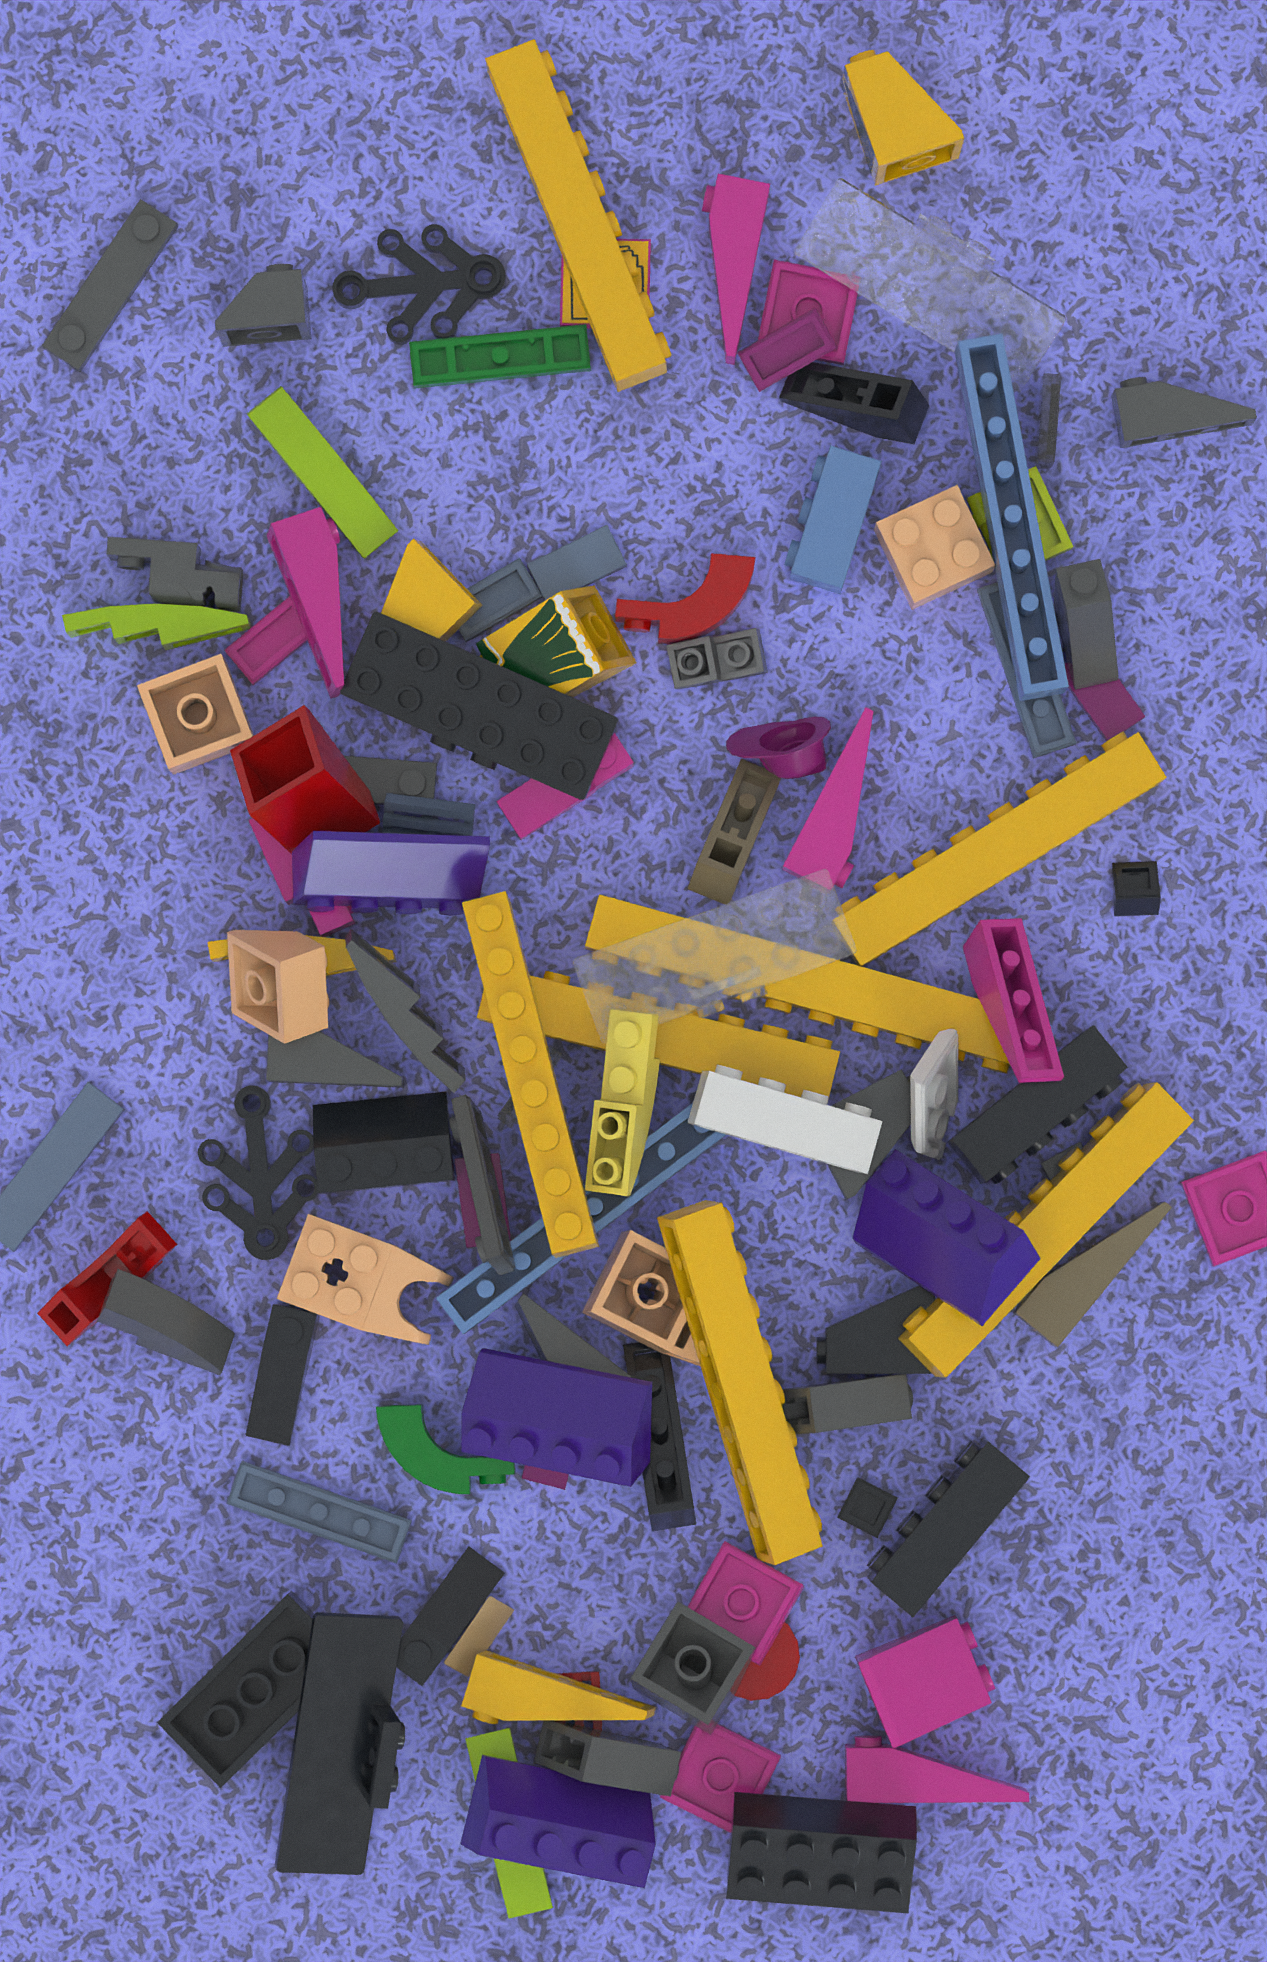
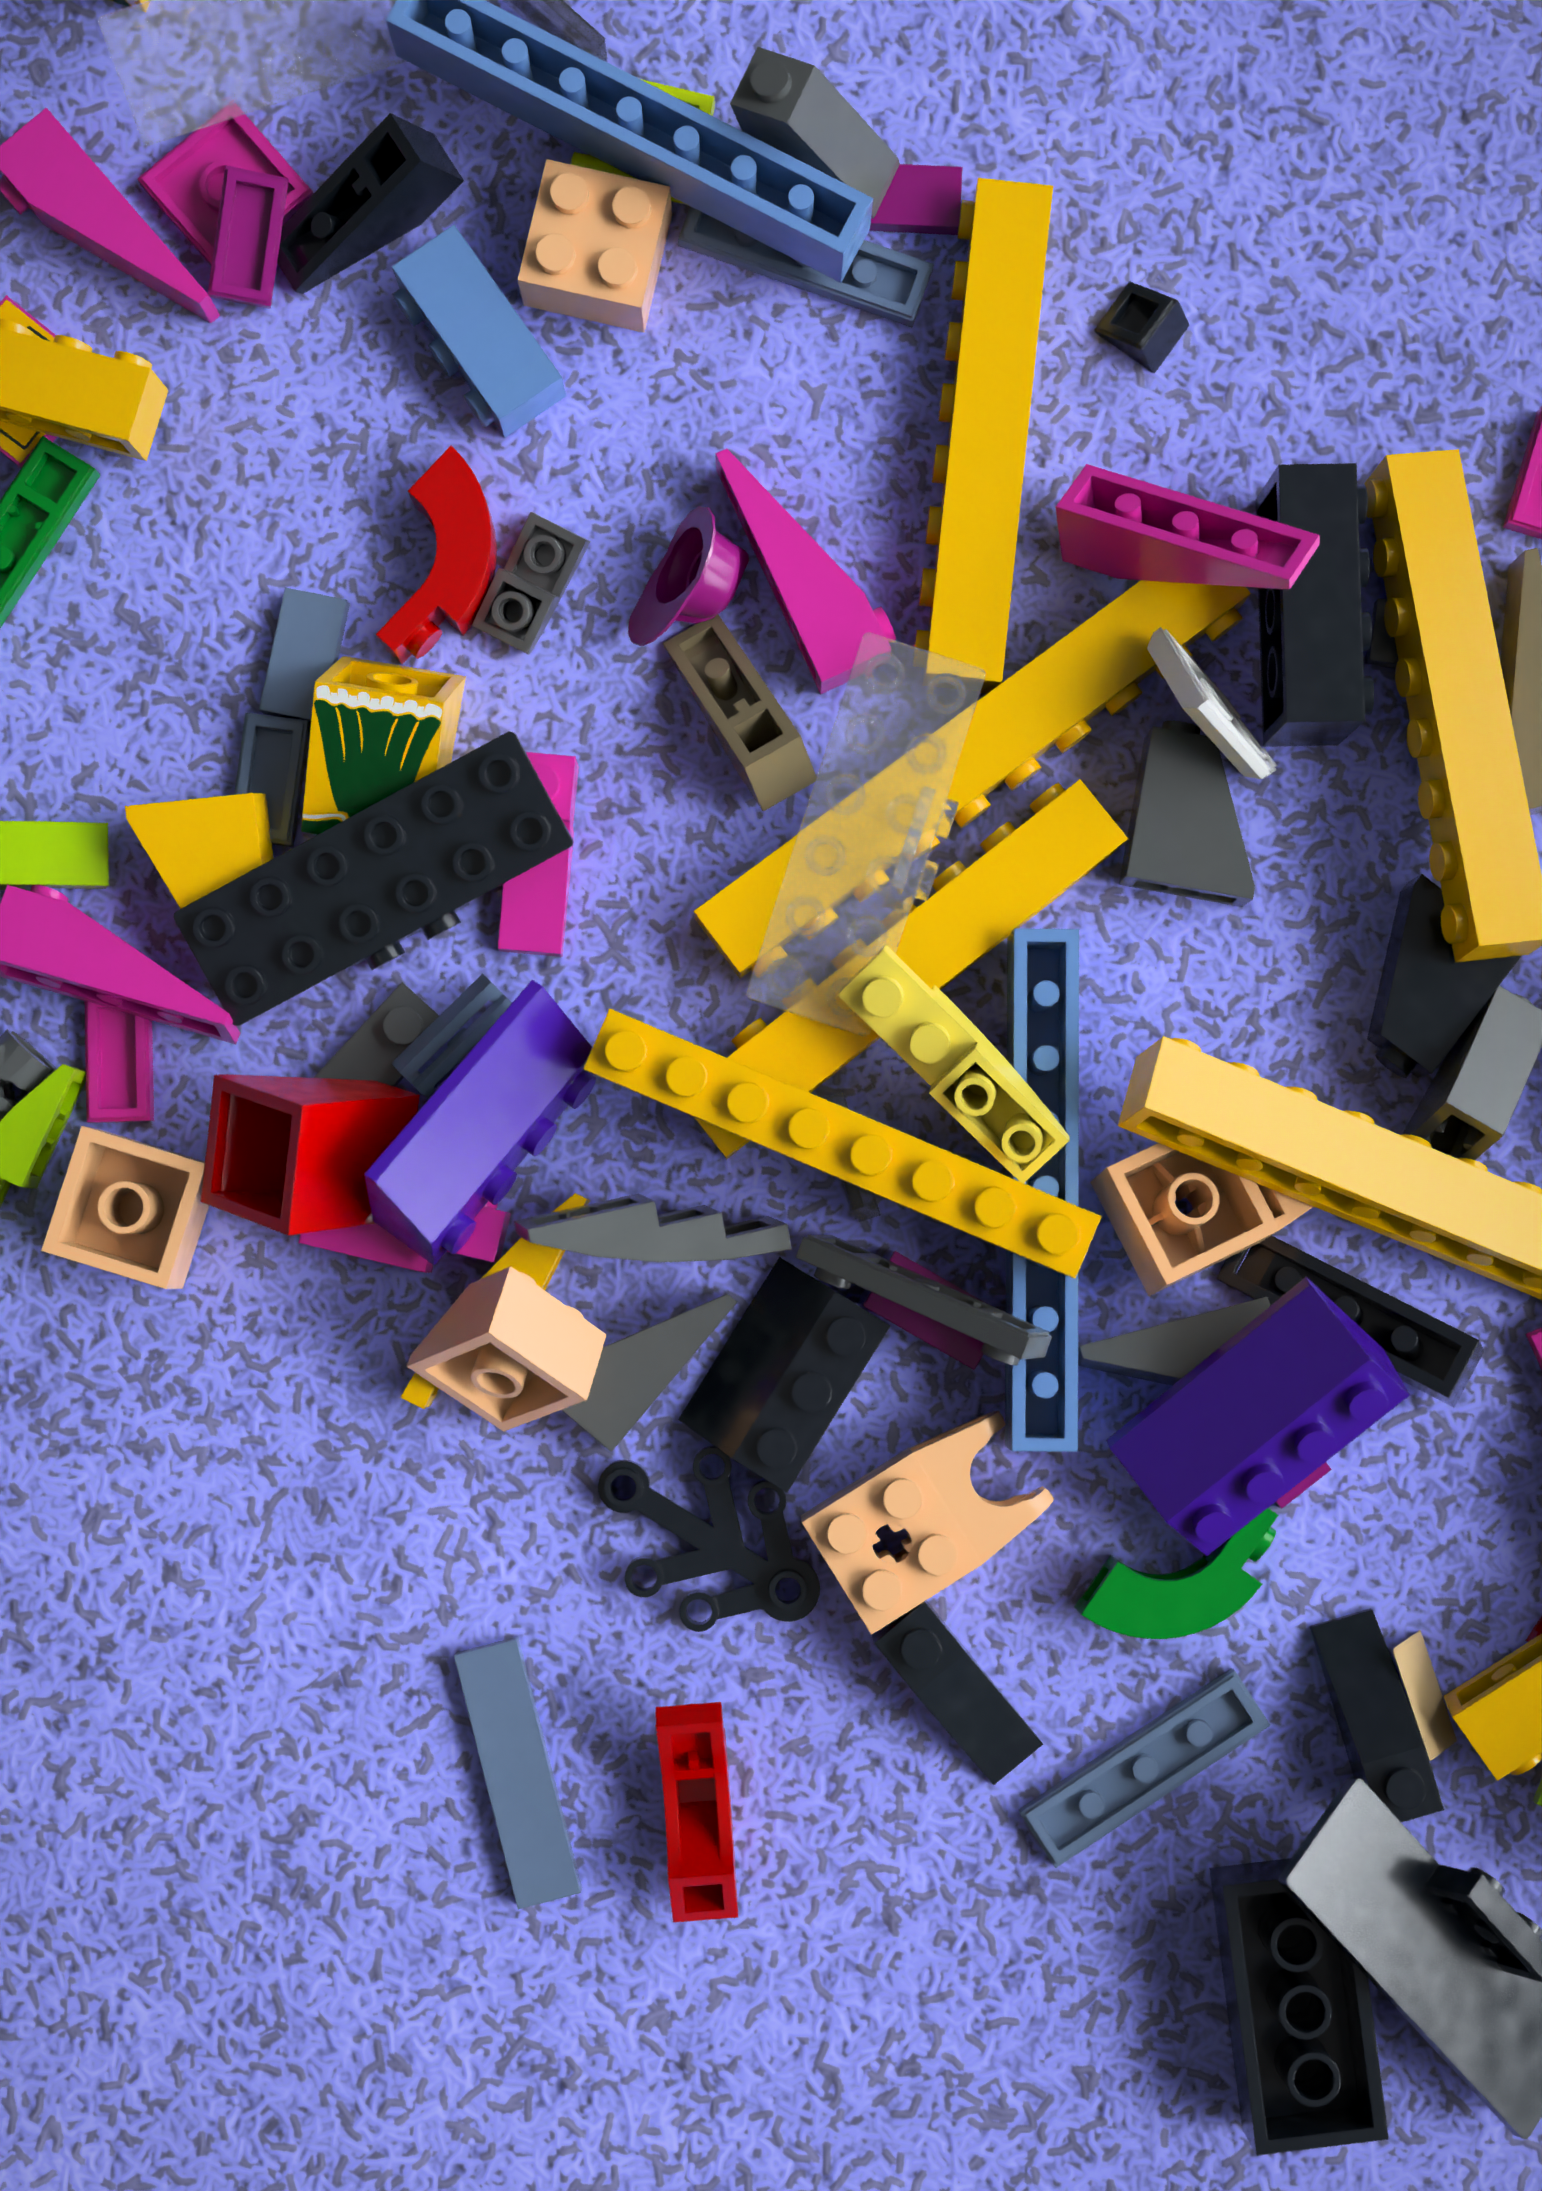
camera: 60 degrees left, 0 degrees up
dark grey slope [97,1269,235,1375] -> none
white brick [688,1065,882,1174] -> none
dark purple slope [852,1149,1041,1326] -> none

